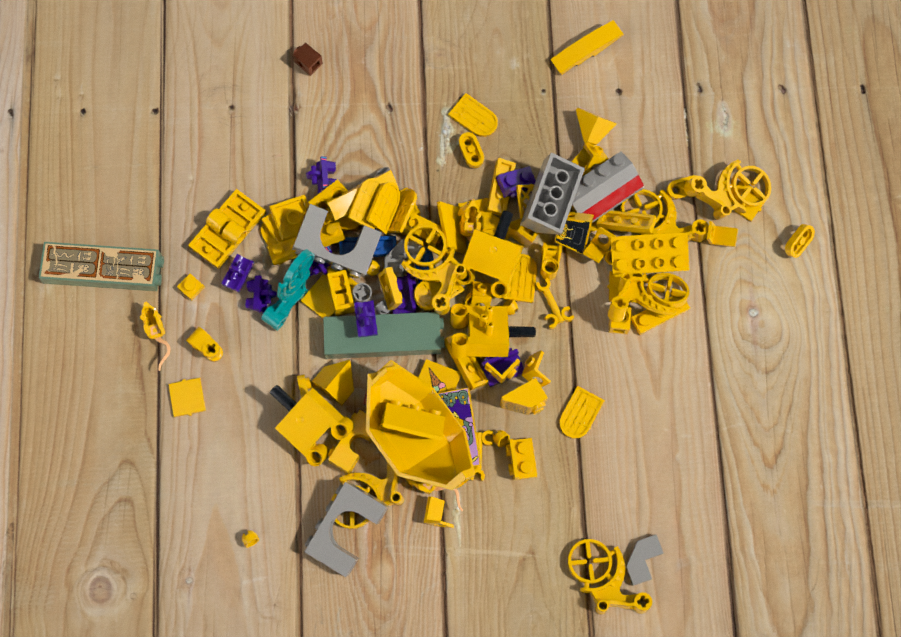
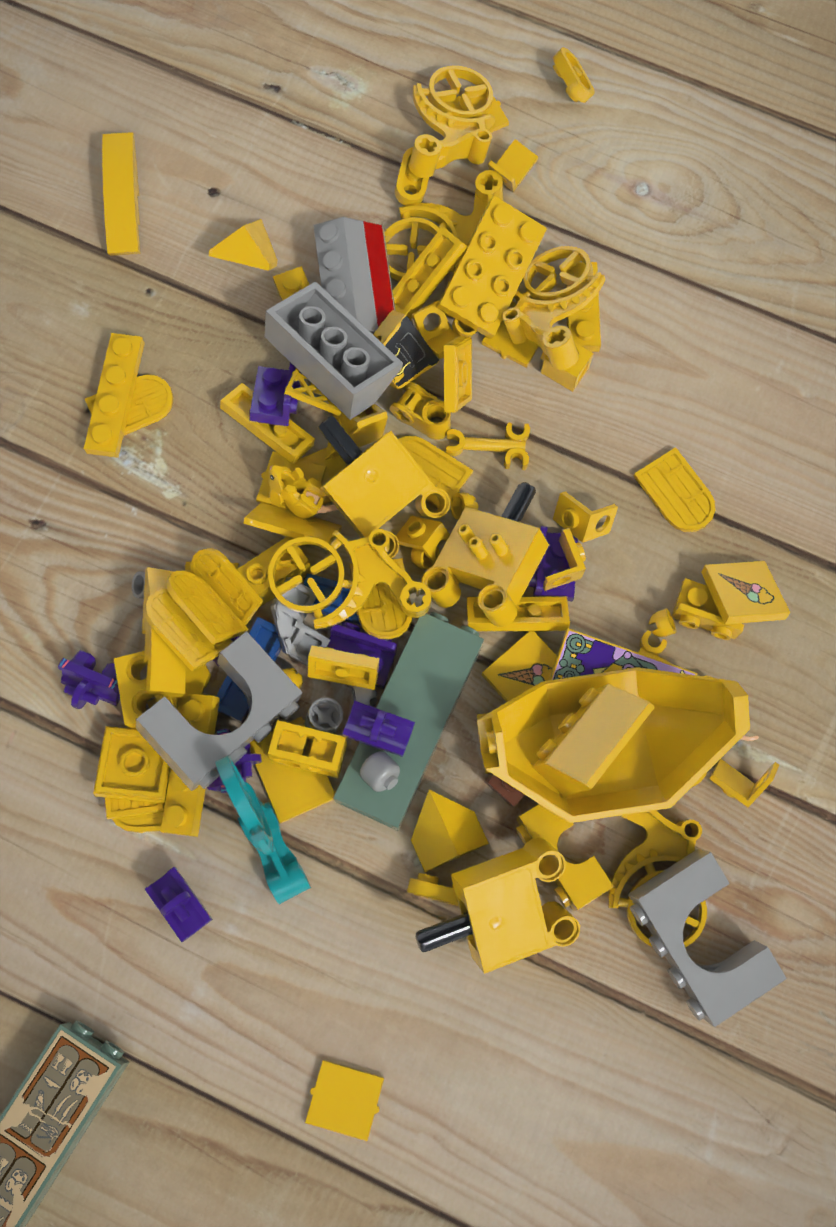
camera: 60 degrees left, 0 degrees up
yellow animal [140,301,171,371] -> none
yellow plate [177,274,205,301] -> none
yellow piece [186,326,223,362] -> none
yellow plate [188,189,266,269] -> none
yellow hinge [242,530,259,548] -> none
dark purple hips [245,275,277,314] -> none
yellow plate [459,132,484,168] -> none
yellow slope [500,378,548,415] -> none
yellow bracket [583,143,609,175] -> none
none -> yellow plate [83,333,145,458]
none -> light grey piece [360,751,400,792]
none -> yellow tile [444,336,472,413]
none -> yellow tile [701,561,790,624]

